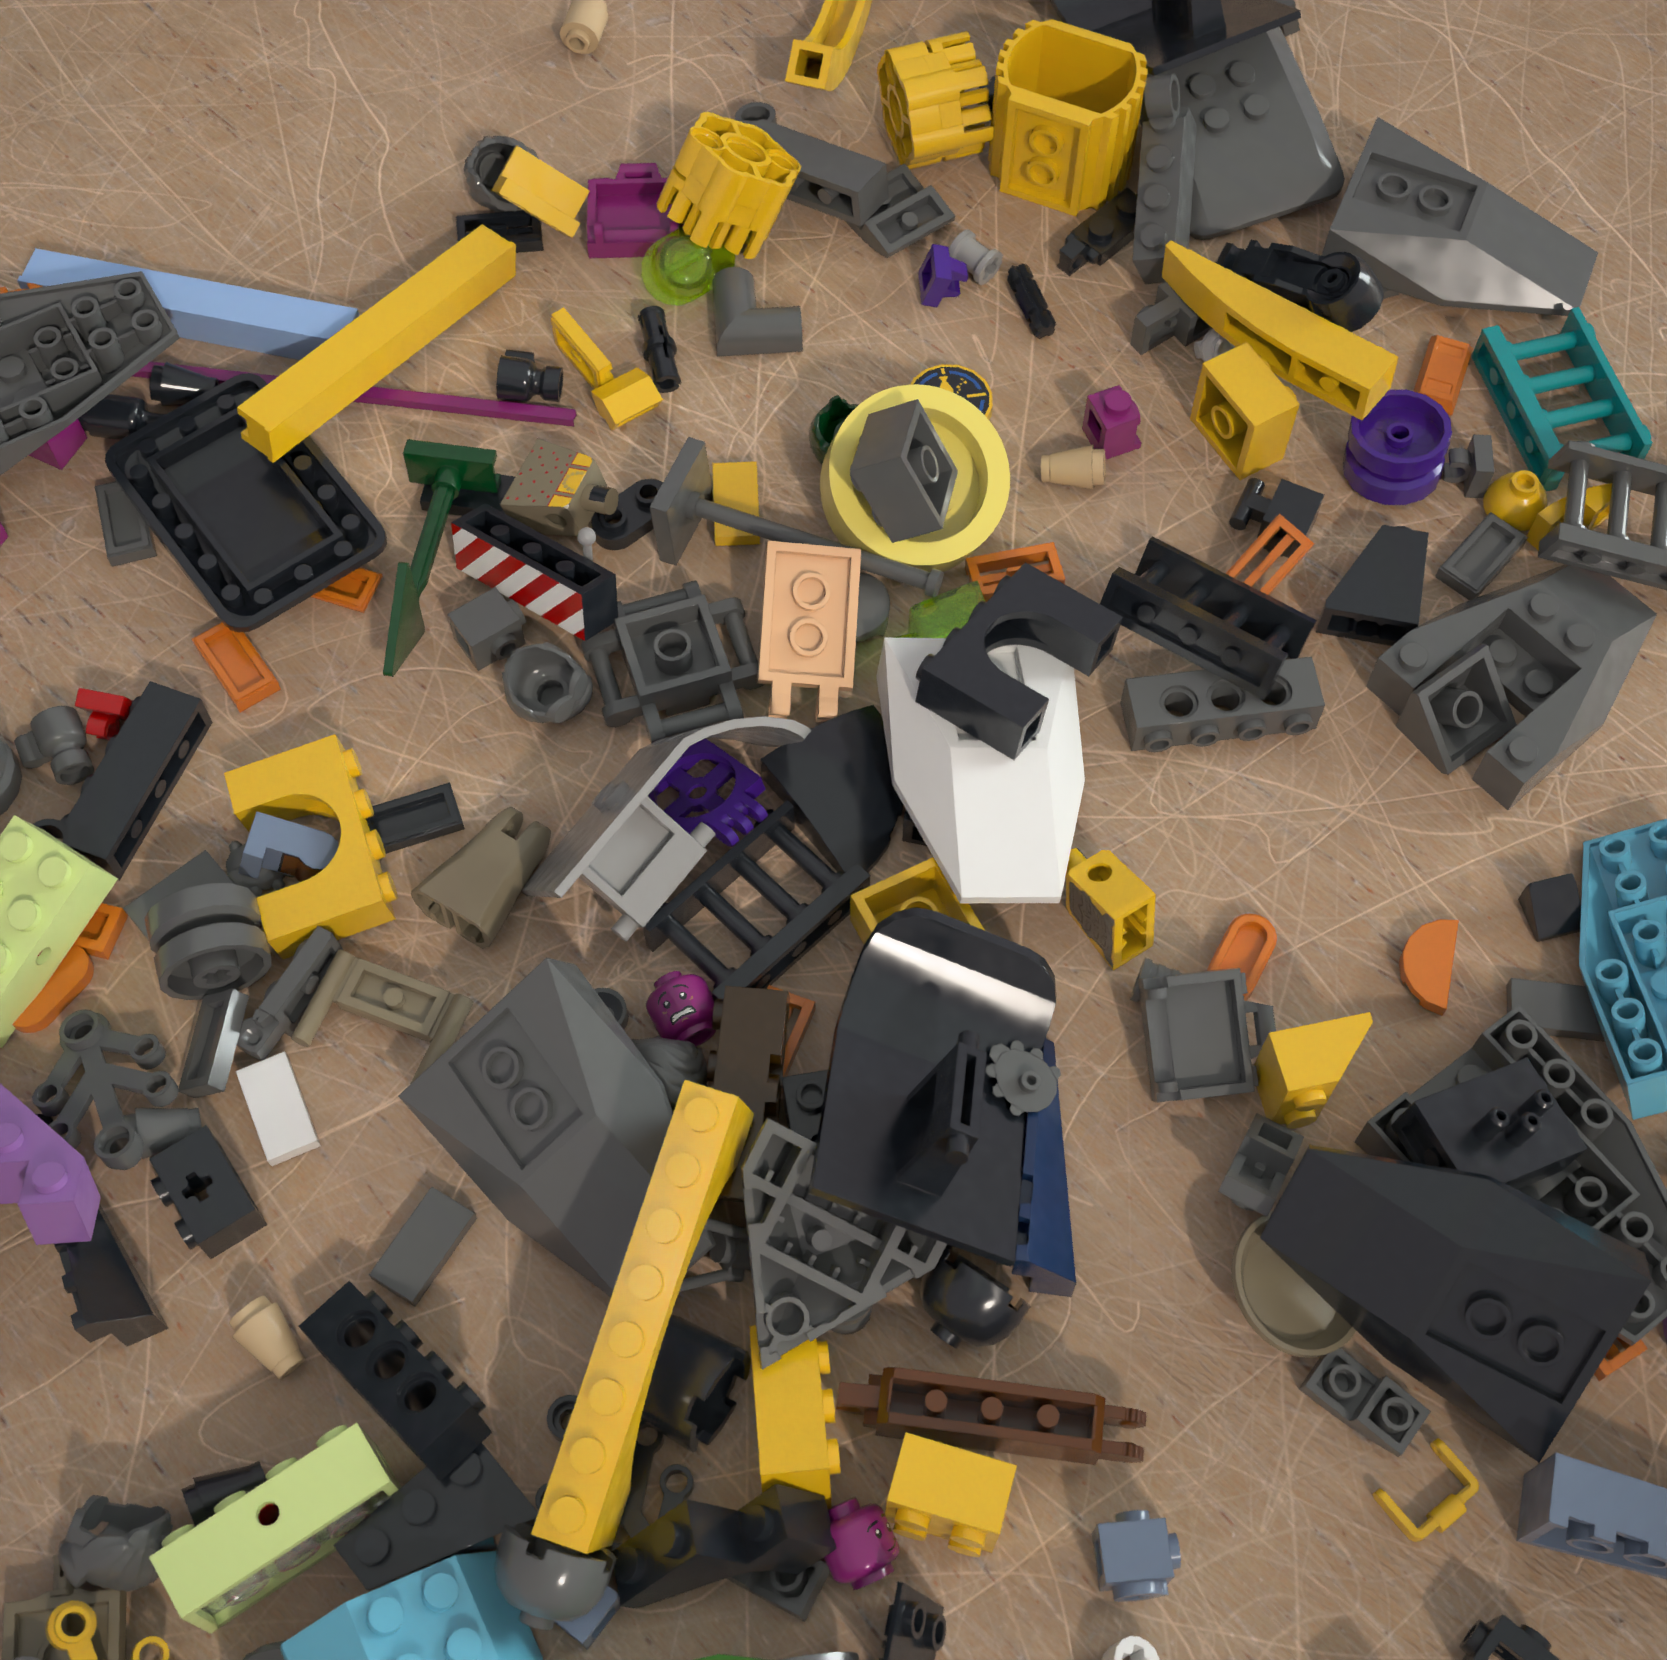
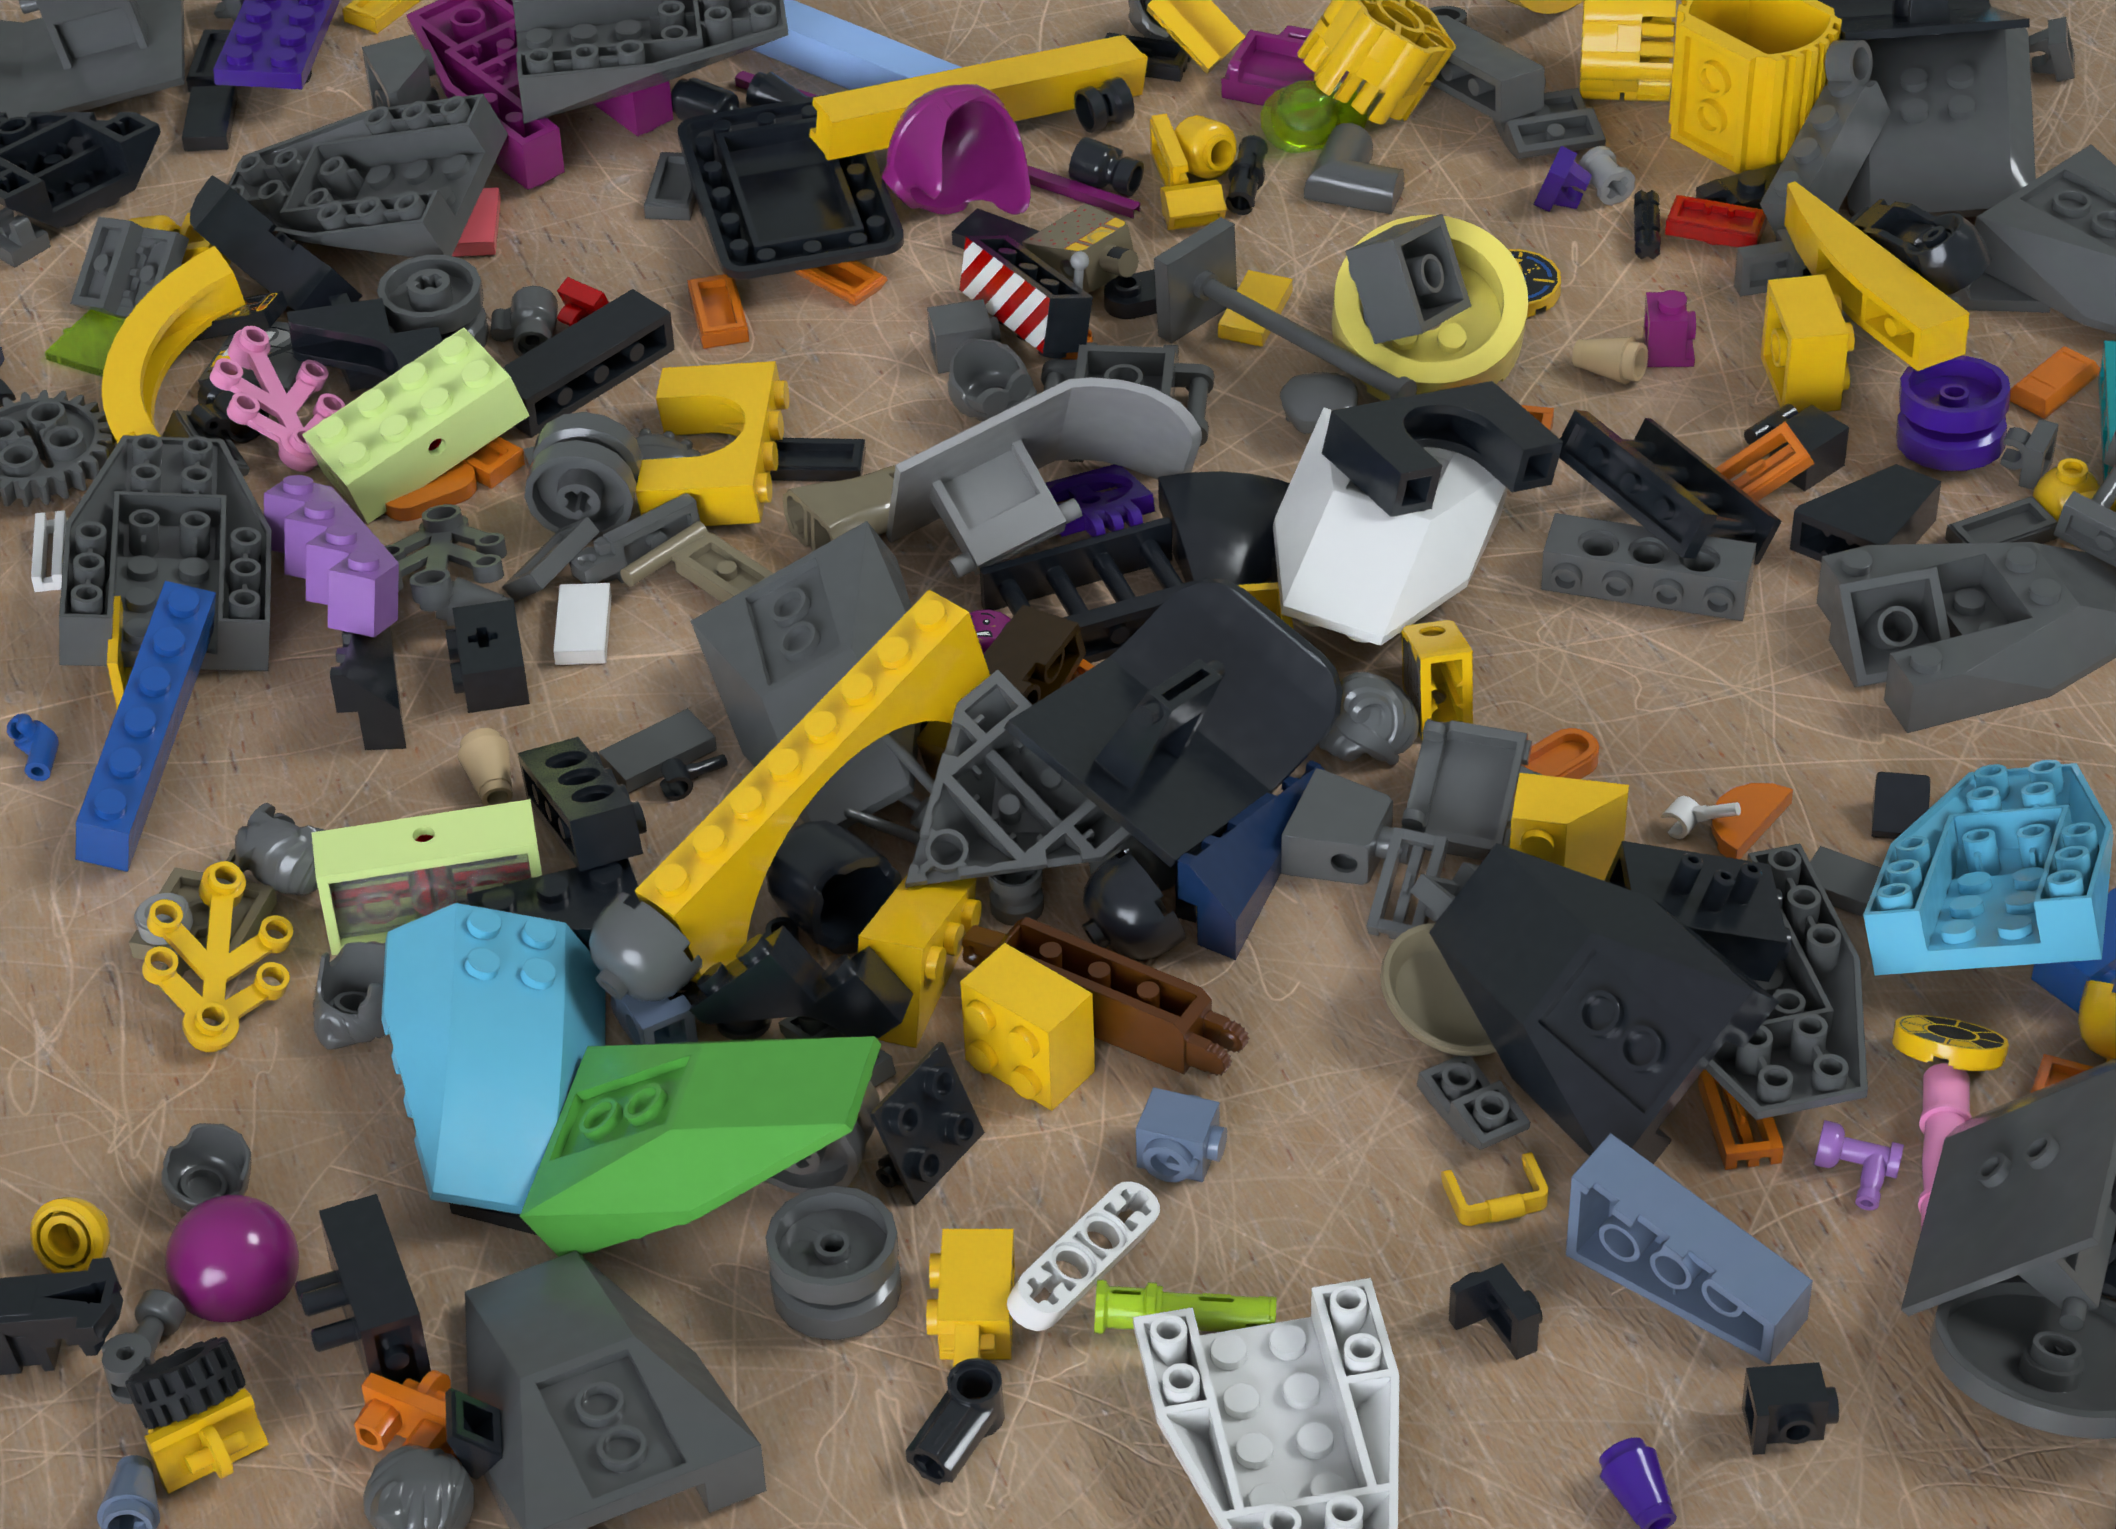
camera: 25 degrees right, 20 degrees down
sand blue leg [238,811,339,882] -> none
dark green piece [383,439,501,677] -> none
light nougat tile [757,541,861,723] -> none
magenta head [824,1497,900,1590] -> none
dark grey piece [985,1040,1061,1116] -> none
none -> black hand [660,754,728,801]
none -> magenta piece [881,84,1031,215]
none -> black wheel [1074,77,1135,133]
none -> yellow head [1174,115,1237,179]
none -> dark grey torso [1281,768,1413,885]
none -> dark grey hair [1319,672,1419,765]
none -> dark grey tile [1366,827,1449,940]
none -> white hand [1661,796,1741,839]
none -> red plate [1665,195,1767,248]

